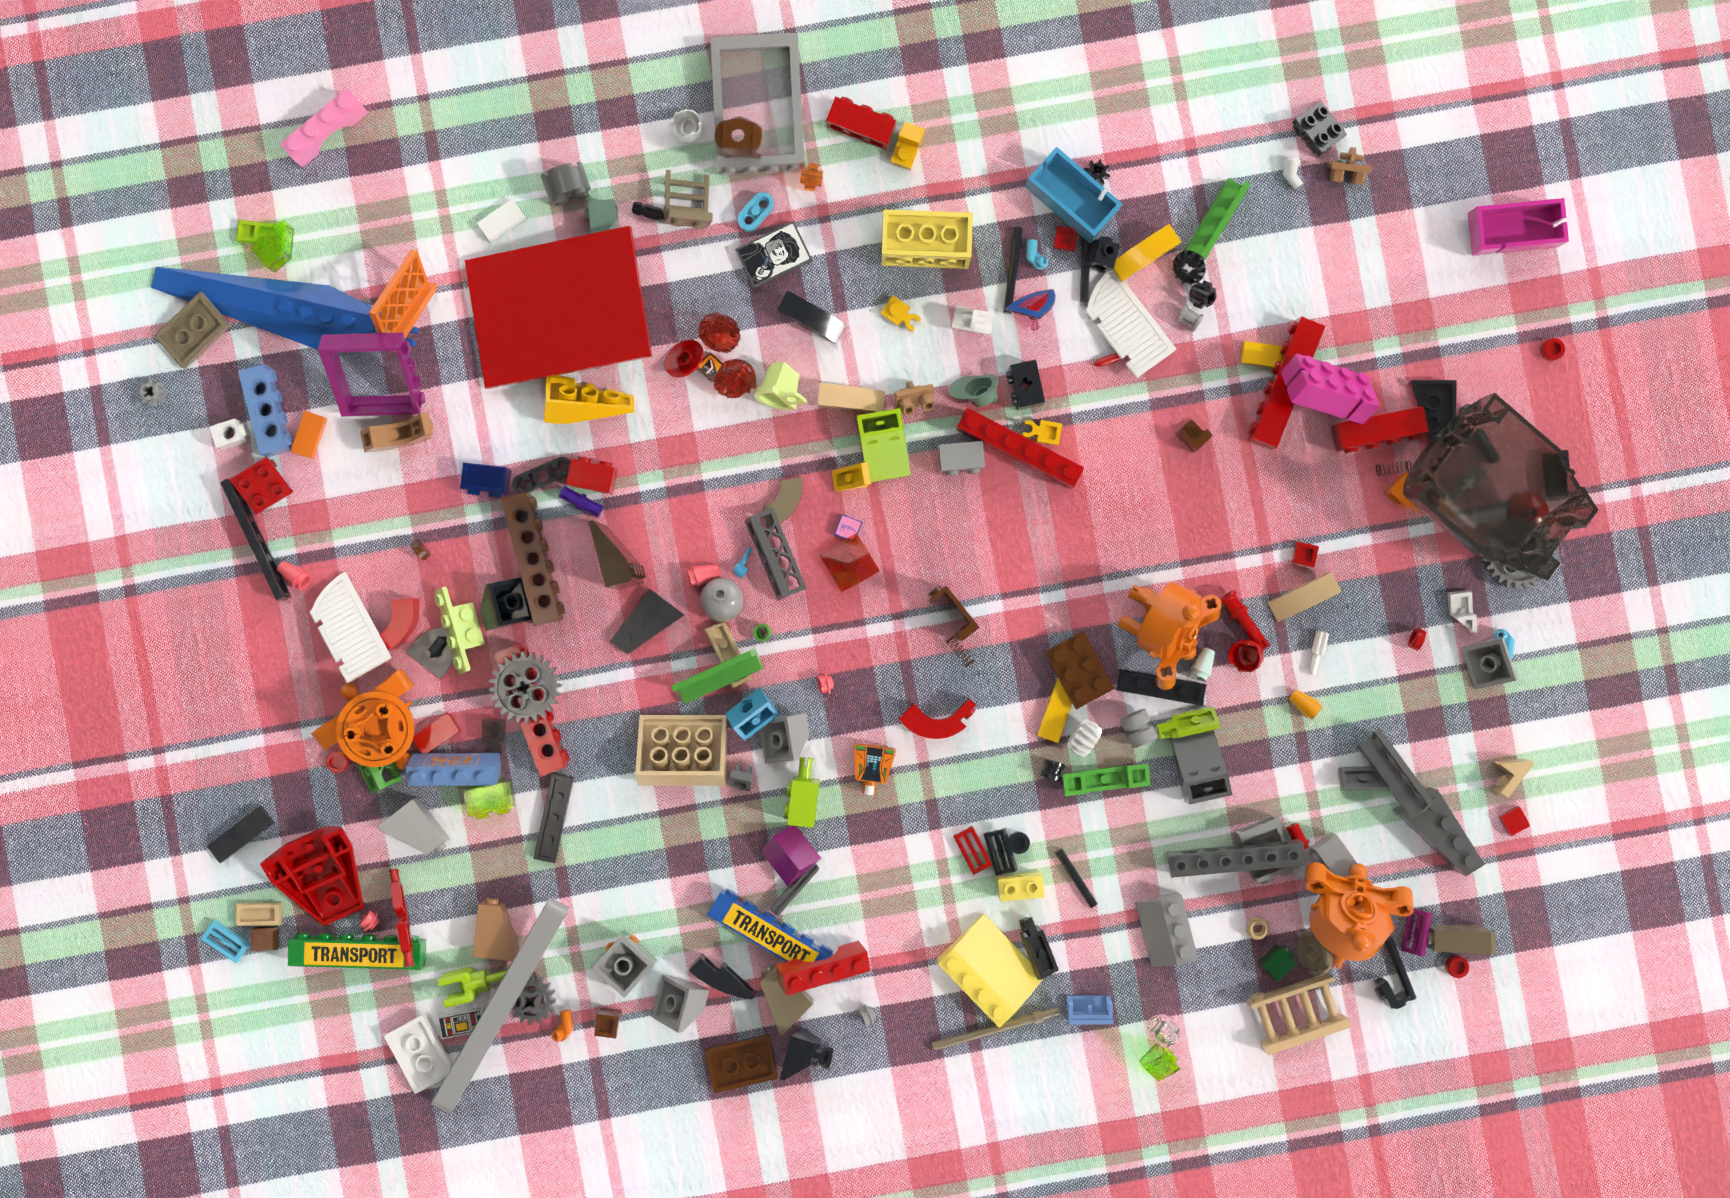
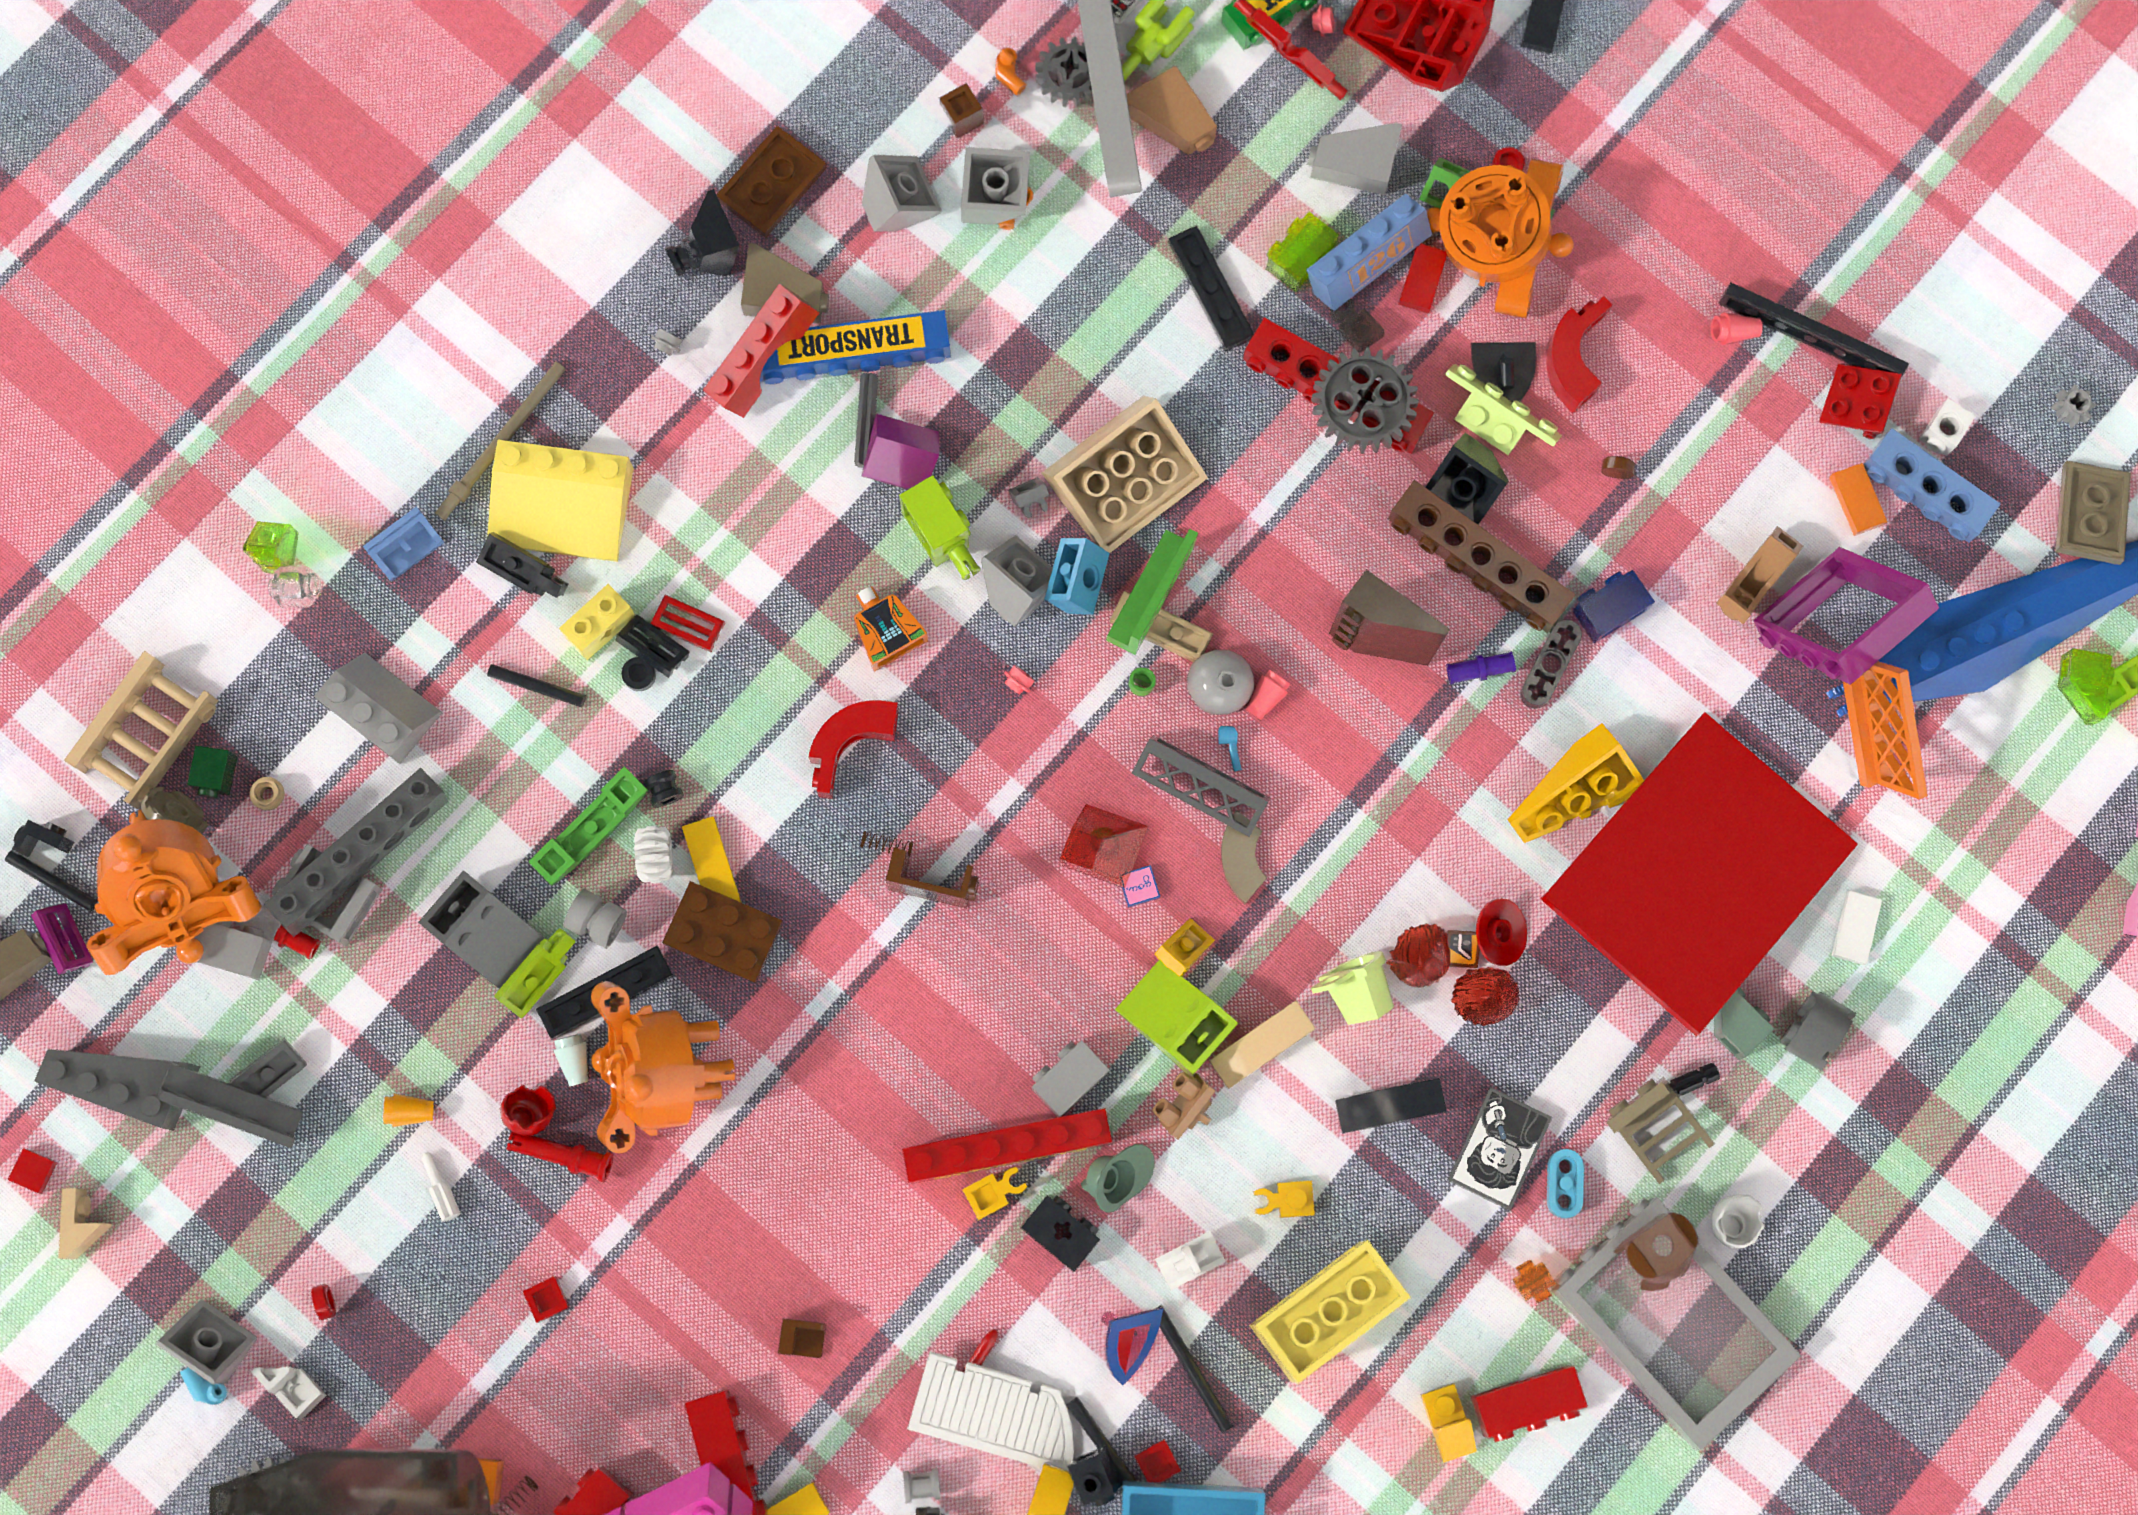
camera: 135 degrees right, 10 degrees down
white piece [309,572,392,683] -> none
red brick [566,456,618,495] -> none
black wing [611,589,685,654] -> none
black slope [689,954,756,1000] -> none
medium azure arm [1026,239,1048,270] -> none
tan slope [1267,572,1342,622] -> none

